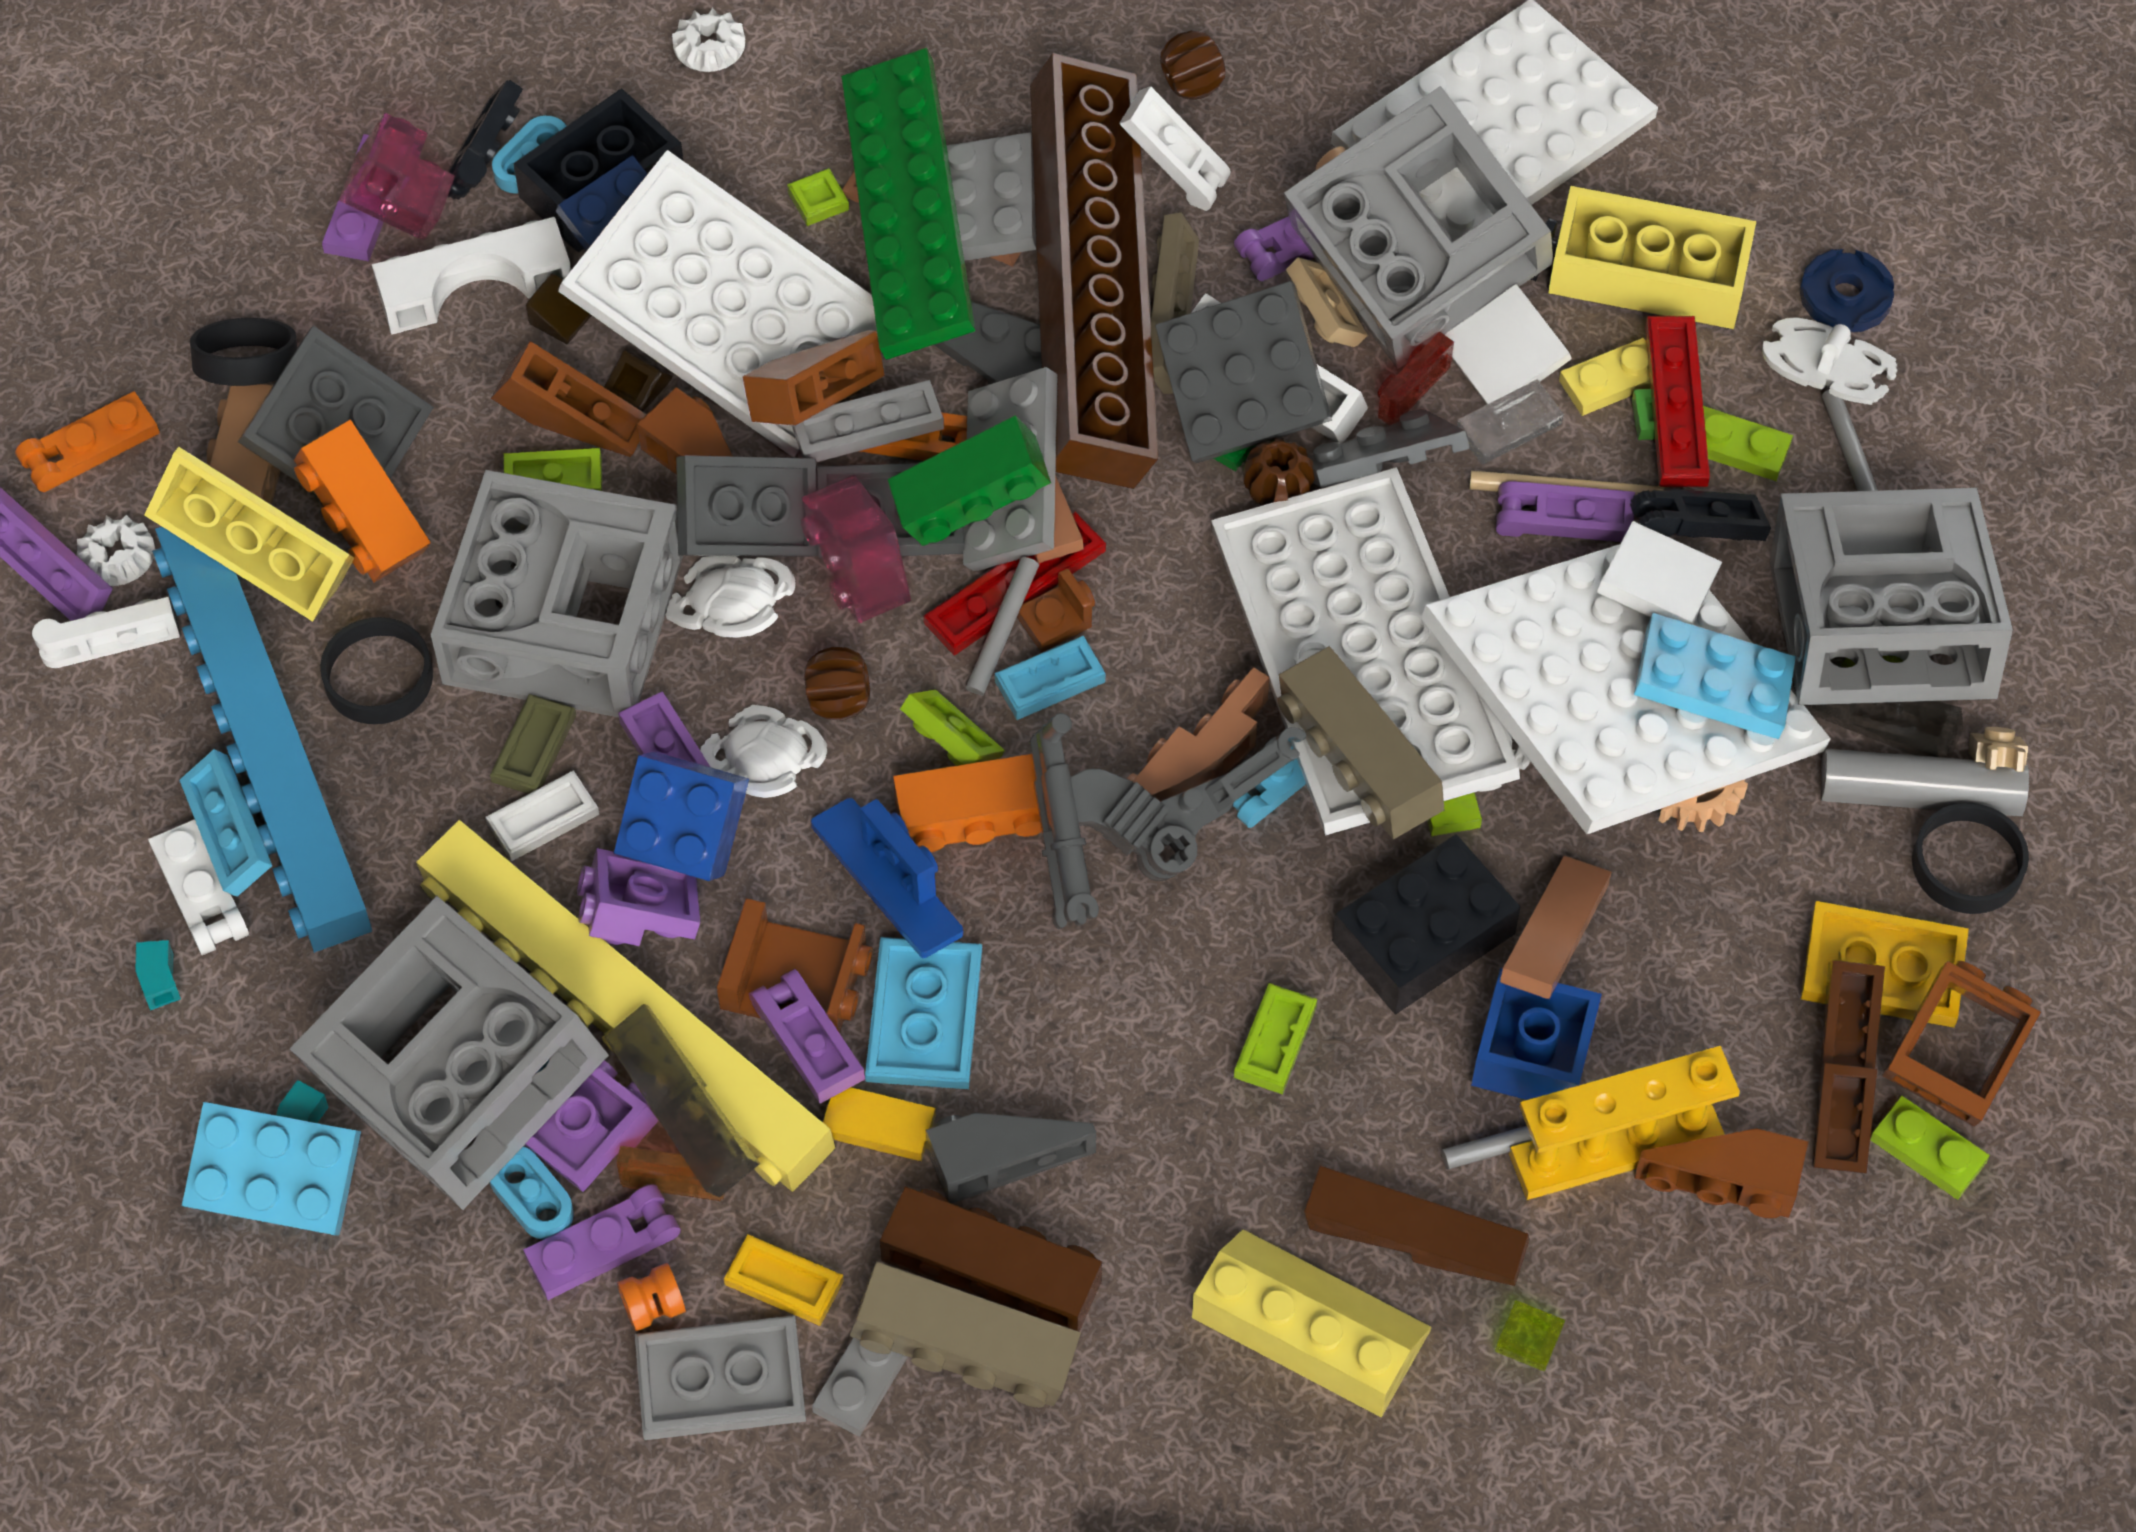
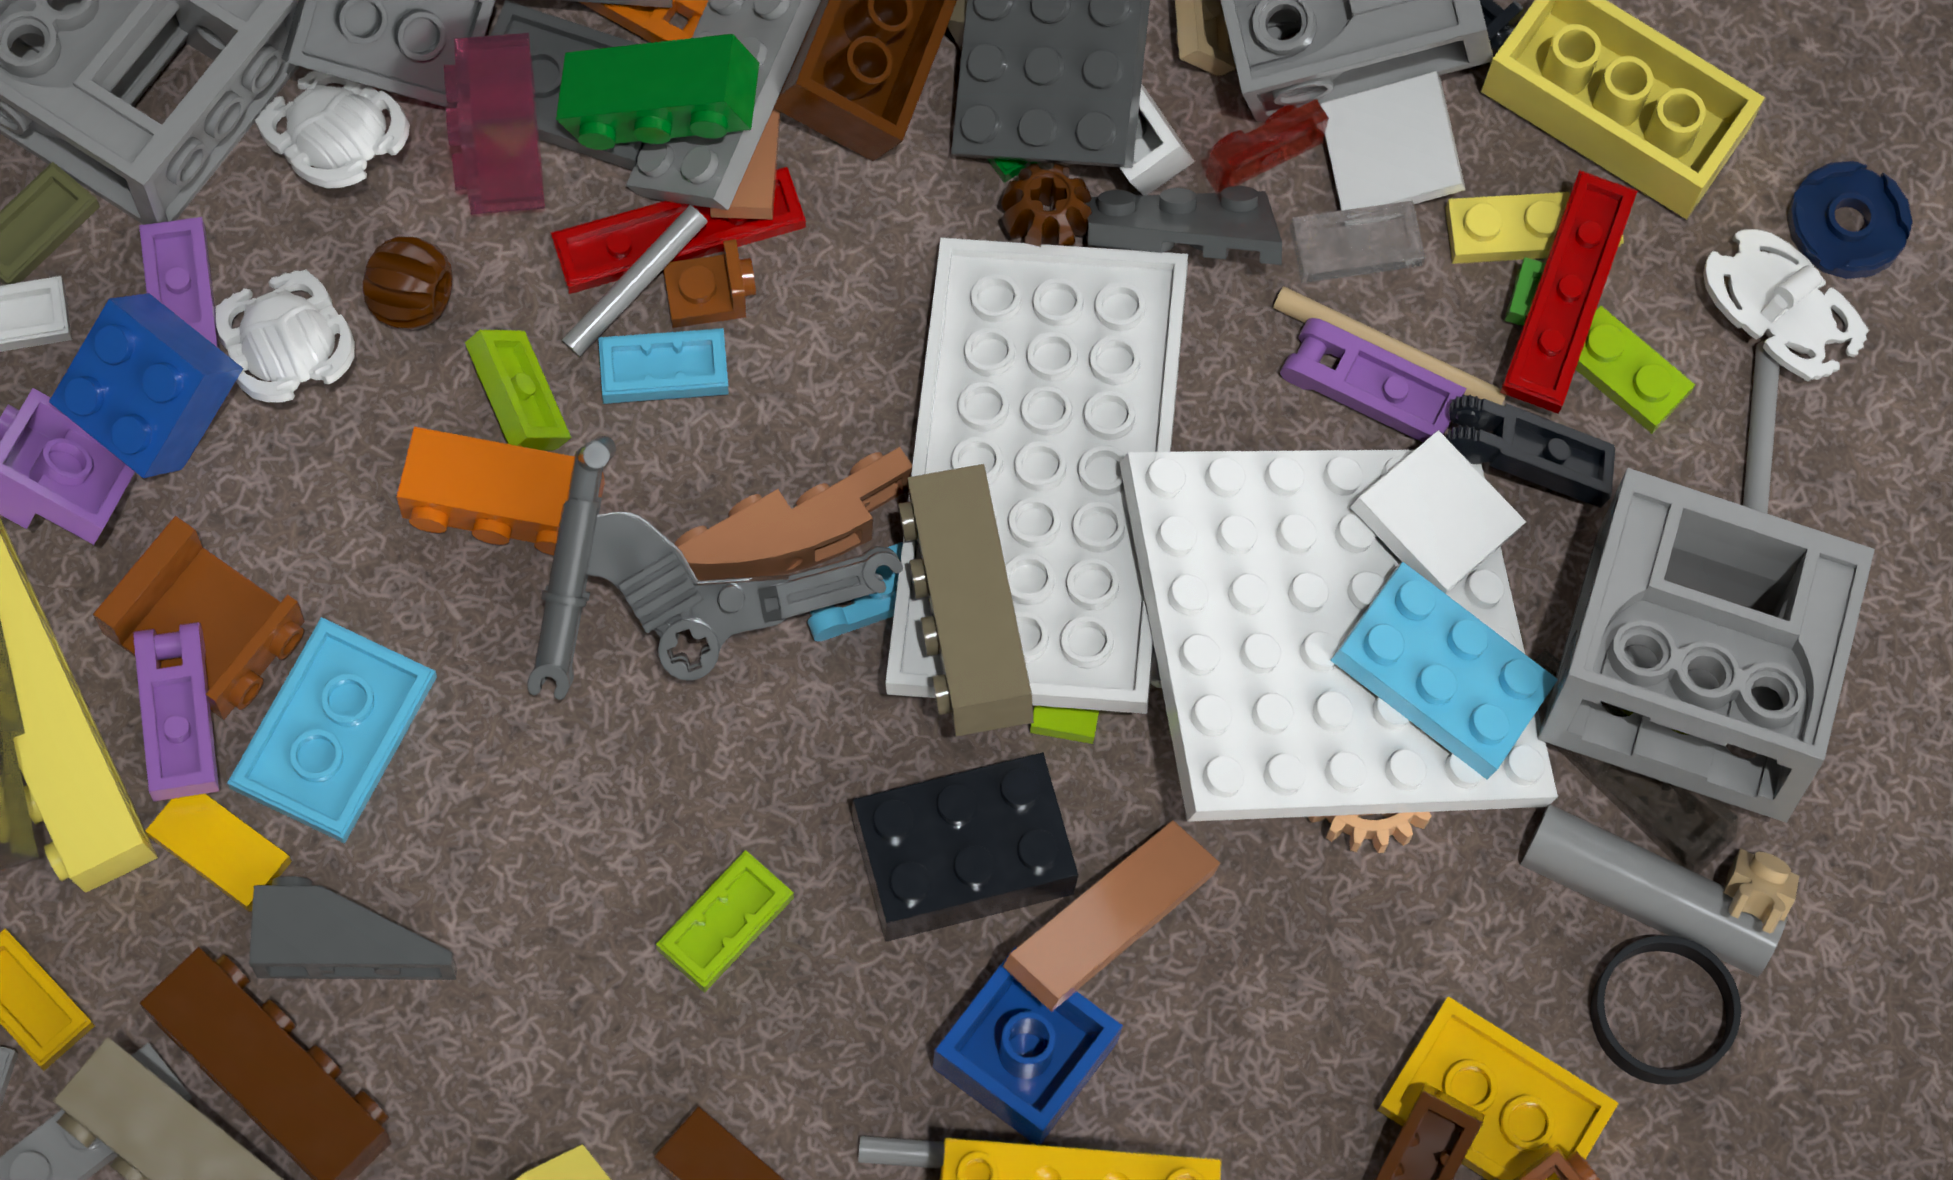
camera: 15 degrees right, 10 degrees up
blue bracket [811,798,963,958] -> none

